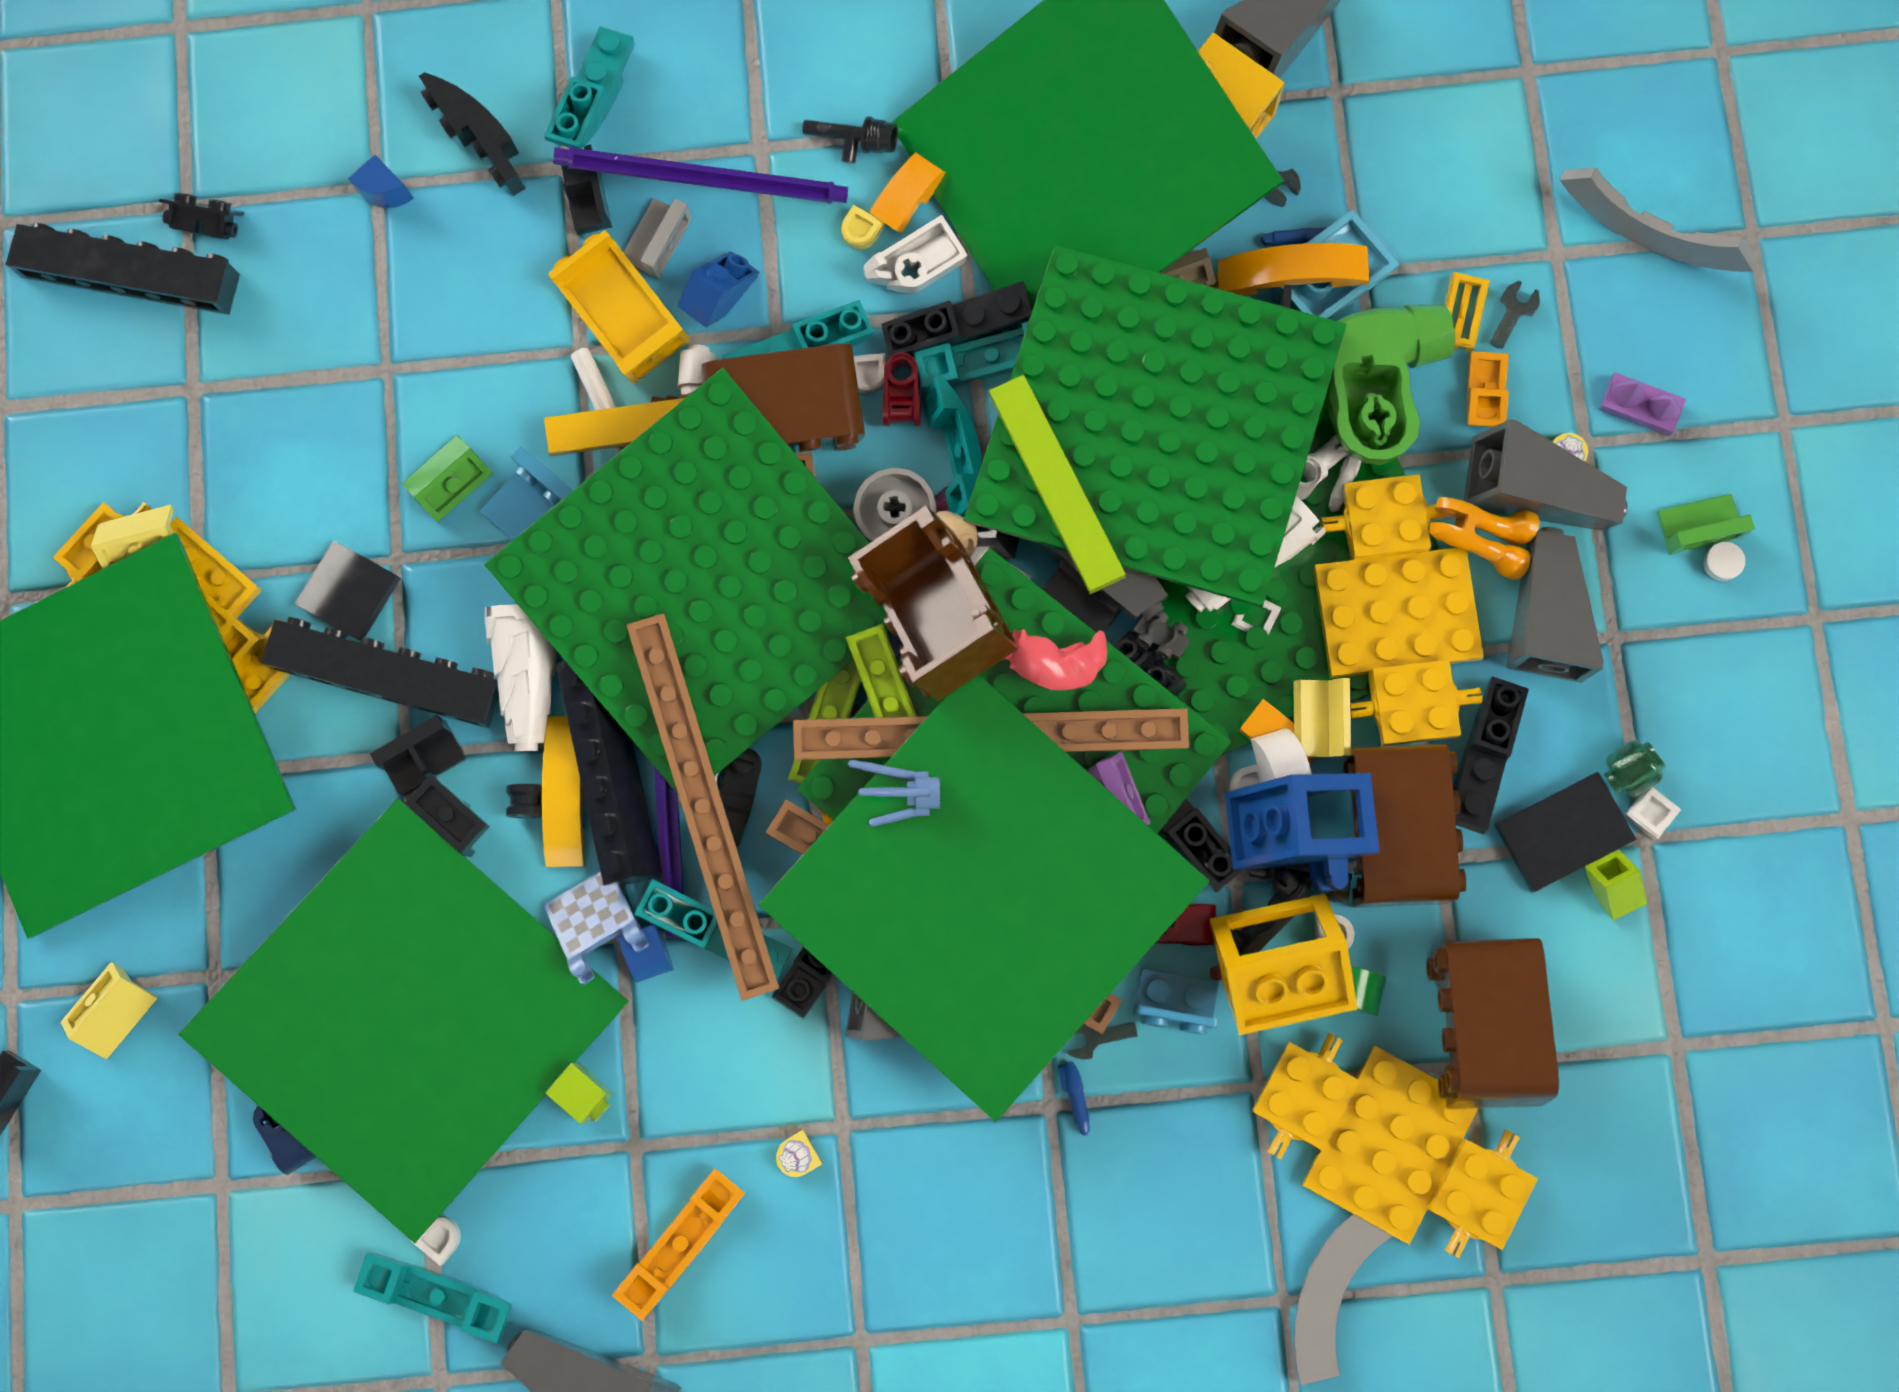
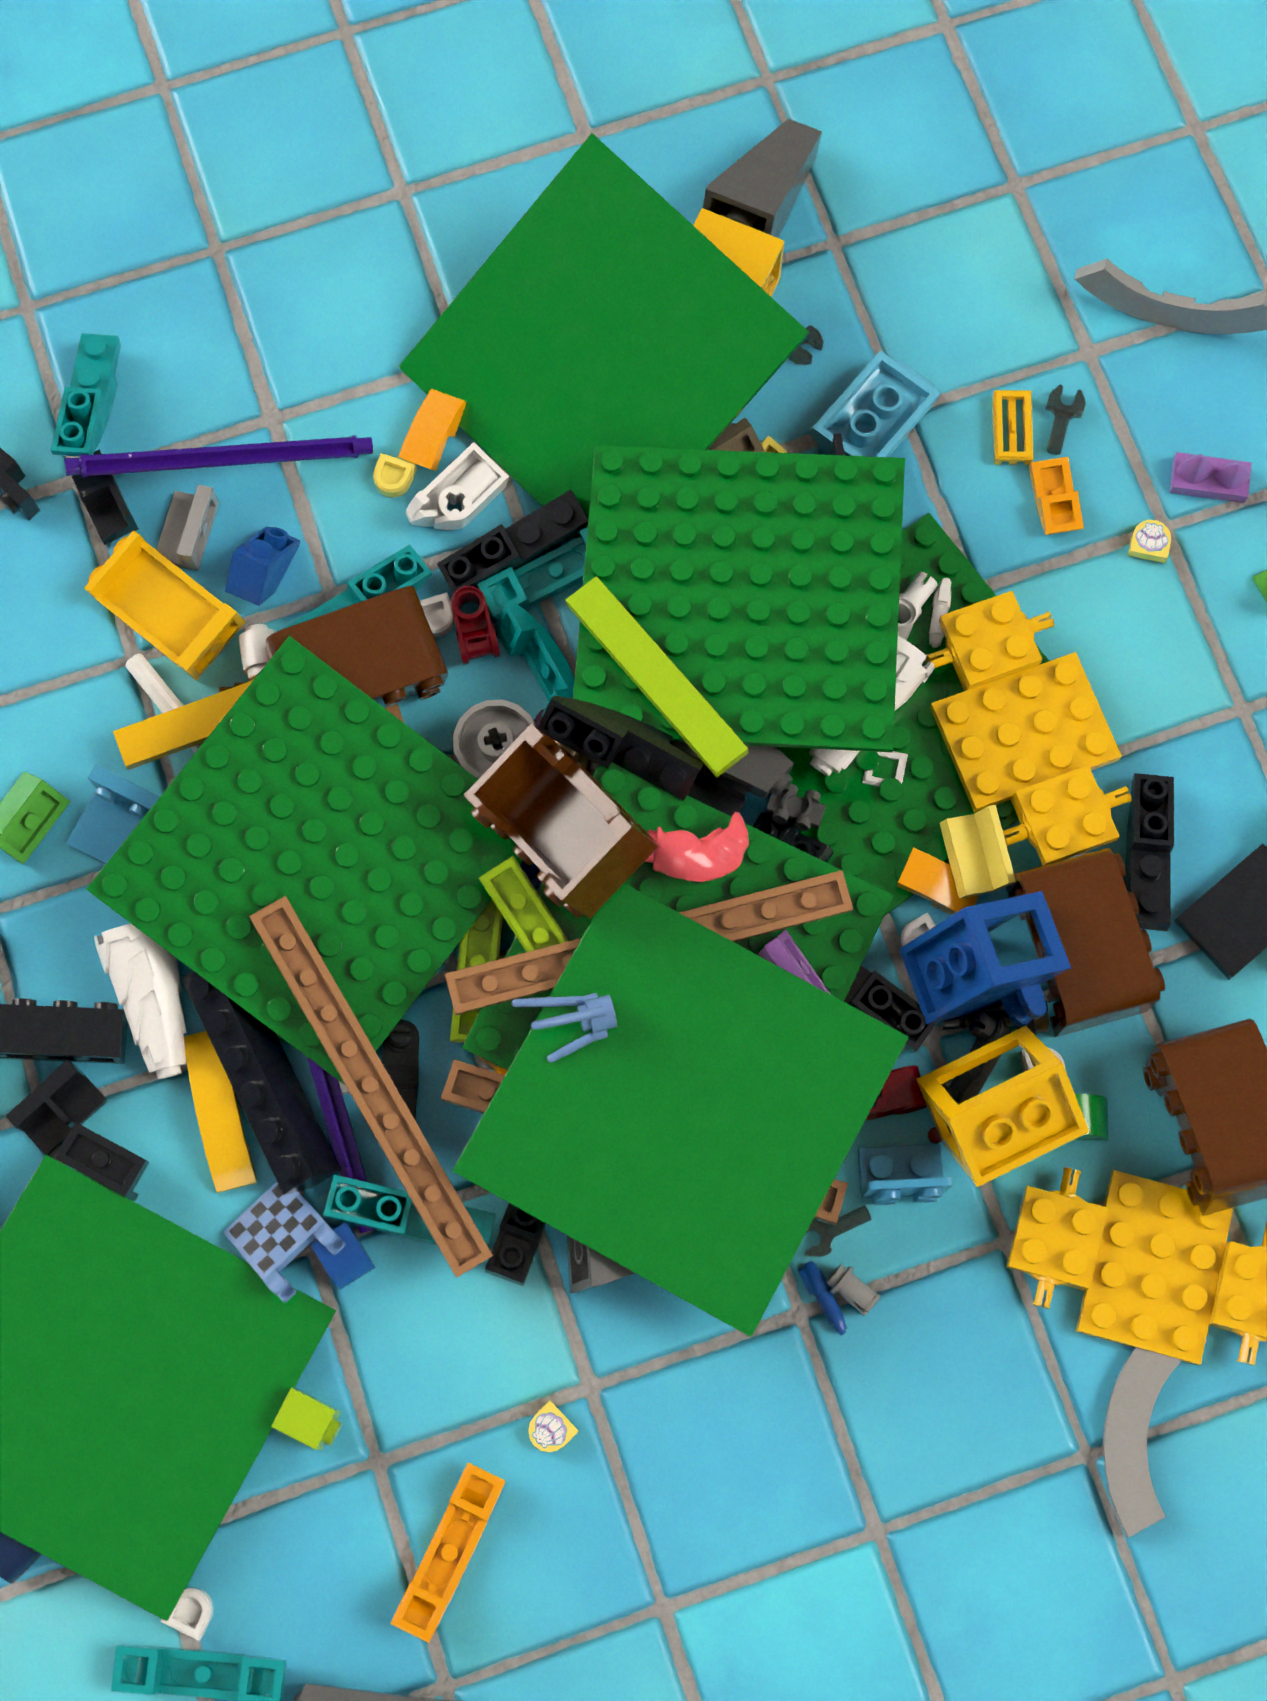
camera: 20 degrees left, 5 degrees down
black wheel [506,784,542,818] -> none
black piece [802,116,898,164] -> none
light orange slope [1218,243,1370,296] -> none
white brick [1251,728,1312,782] -> none
blue piece [1261,227,1326,246] -> none
bright green piece [1324,305,1455,465] -> none
light orange piece [1429,497,1540,581] -> none
dark grey slope [1464,419,1627,531] -> none
dark grey slope [1506,527,1604,683] -> none
none -> black slope [538,695,704,801]
none -> light grey pin [826,1264,880,1316]

